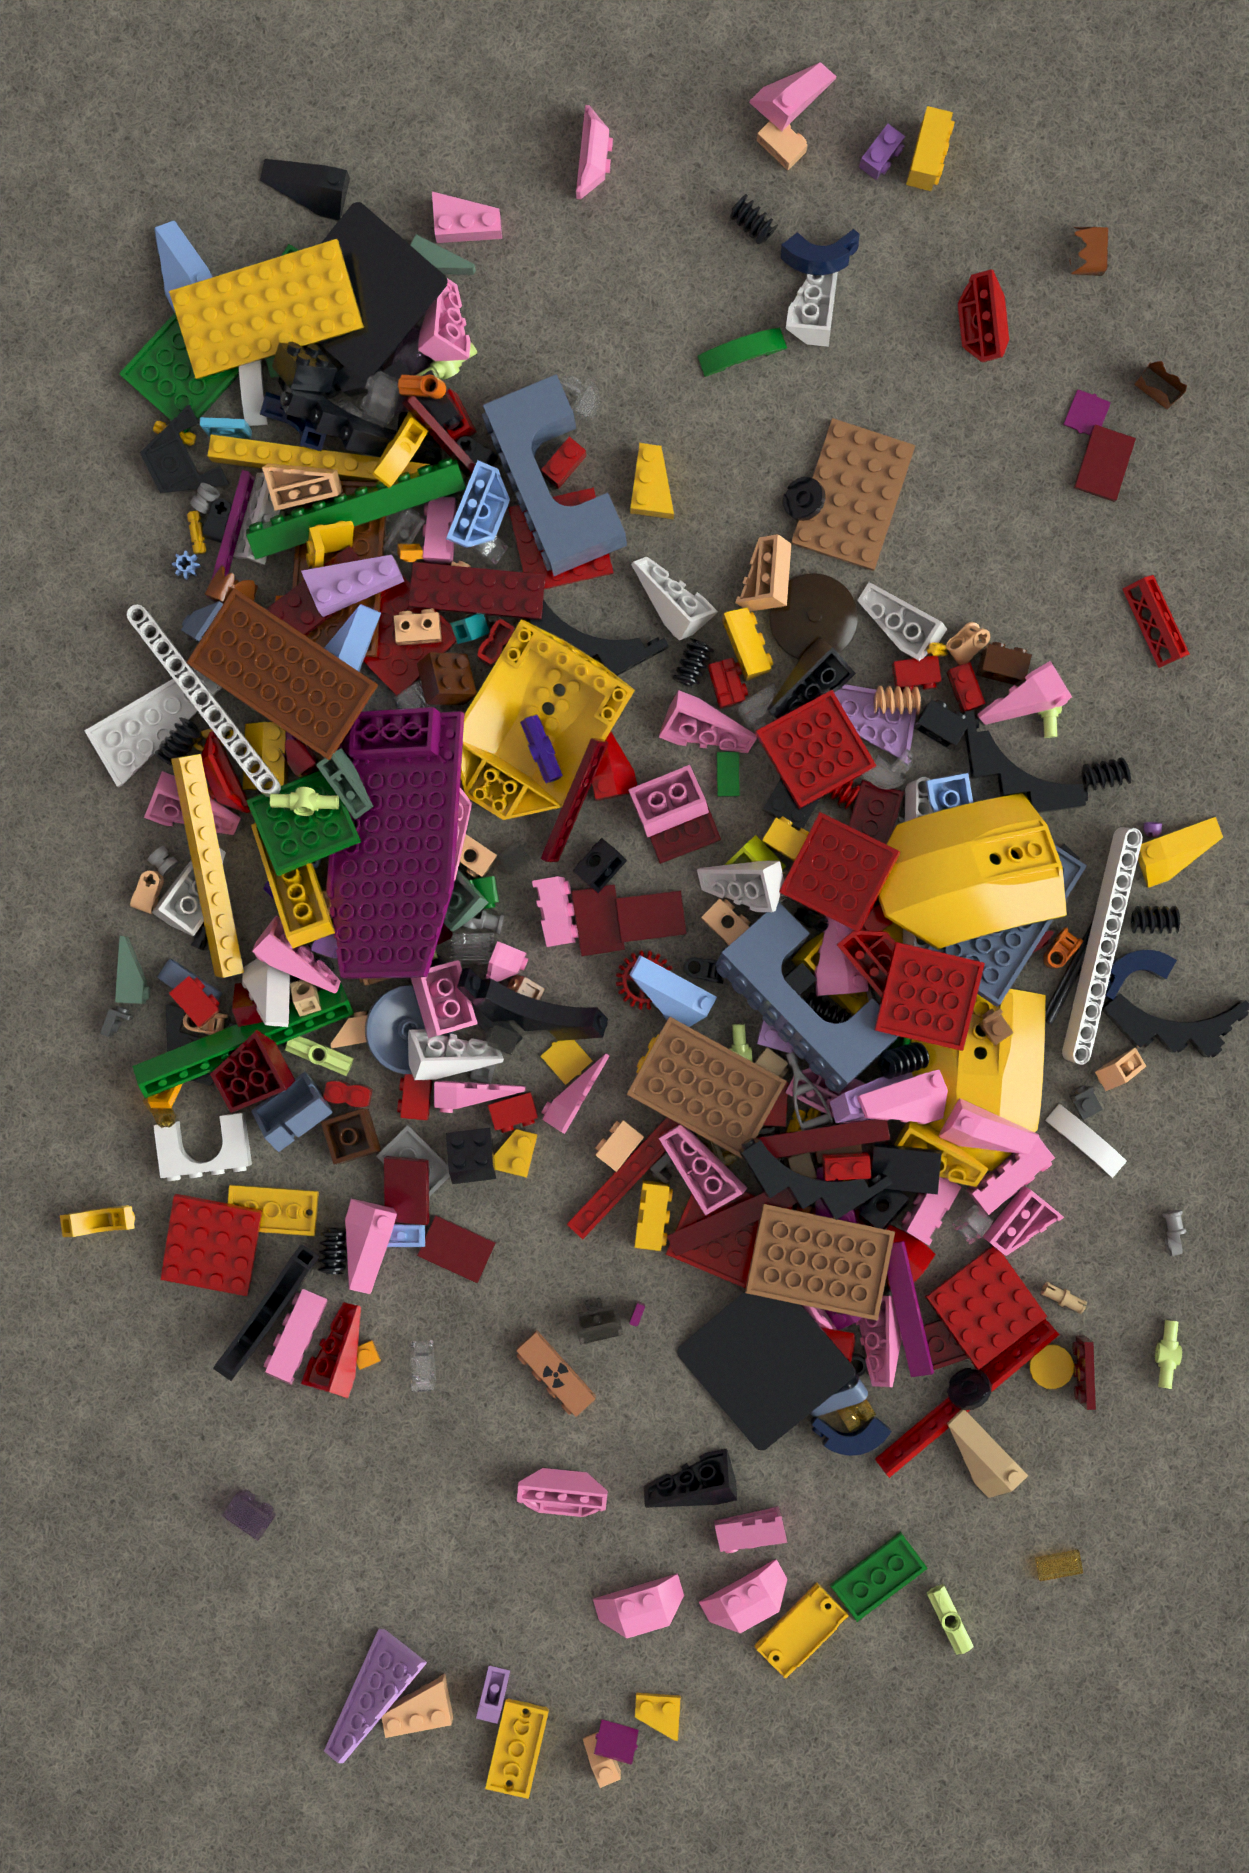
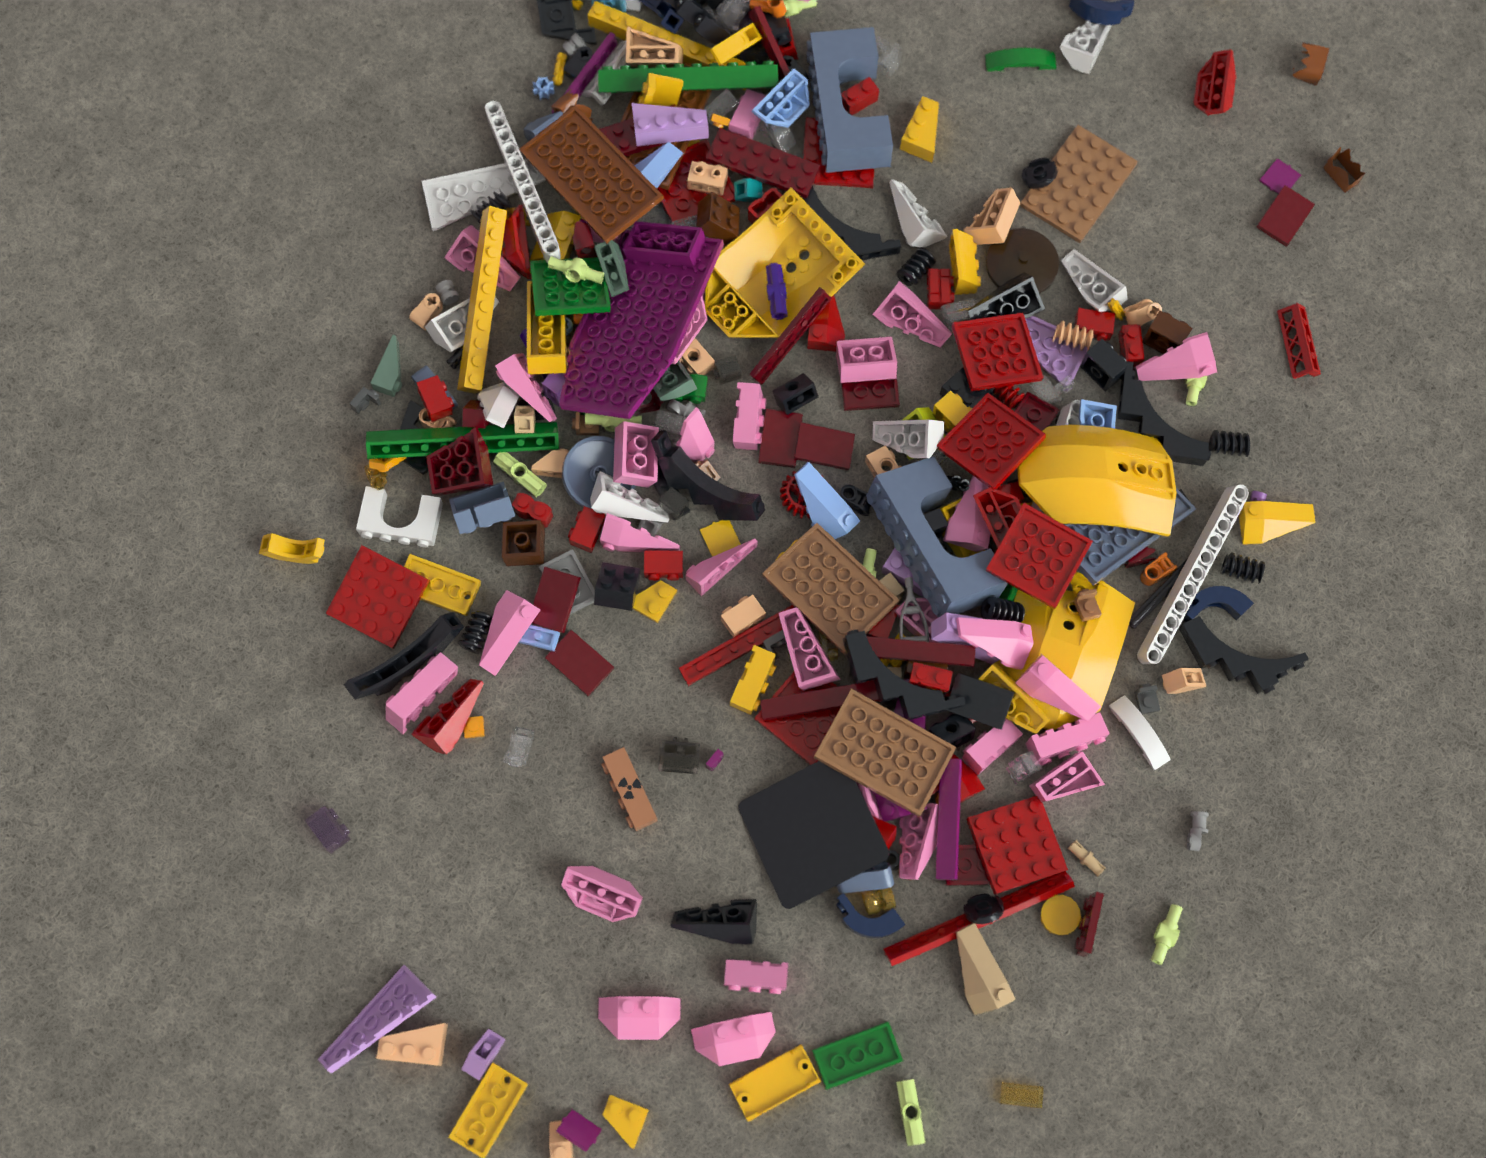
camera: 15 degrees right, 15 degrees down
green tile [717,752,740,797] -> none

